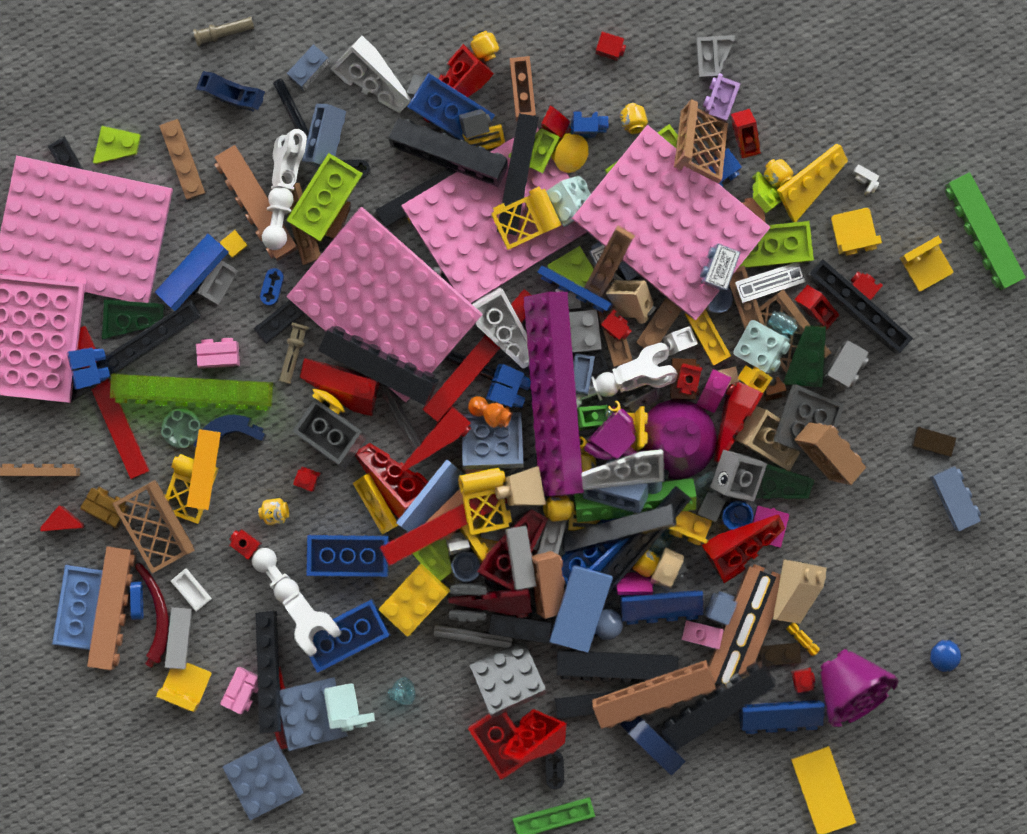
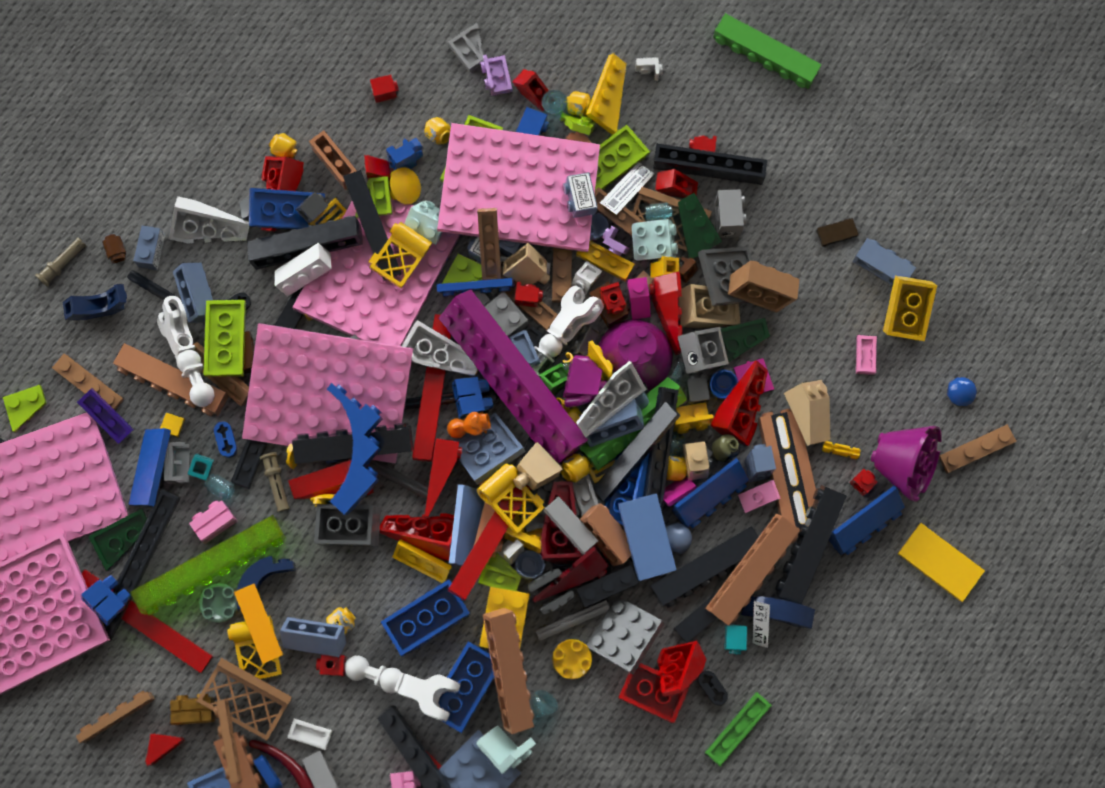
camera: 30 degrees left, 10 degrees down
red brick [293,466,320,492] -> none
medium nougat fence [674,99,728,183] -> none
dark brown plate [759,642,801,666] -> none
yellow bracket [831,208,882,256] -> none
yellow bracket [900,235,953,292] -> none
none -> dark purple plate [77,388,134,444]
none -> reddish brown brick [102,234,126,264]
none -> teal brick [187,454,214,480]
none -> clear light blue brick [204,474,235,501]
none -> medium nougat plate [214,699,242,784]
none -> white brick [275,243,332,296]
none -> sand blue brick [280,617,346,657]
none -> yellow tile [286,443,297,470]
none -> blue arch [327,383,383,515]
none -> nougat brick [483,608,534,734]
none -> clear light blue brick [542,90,568,115]
none -> yellow dish [552,639,592,679]
none -> lavender bracket [602,226,630,256]
none -> olive head [712,434,741,462]
none -> teal brick [724,625,747,655]
none -> white sticker [753,601,770,648]
none -> bright pink plate [856,335,877,375]
none -> yellow brick [883,275,937,341]
none -> medium nougat plate [939,424,1016,474]

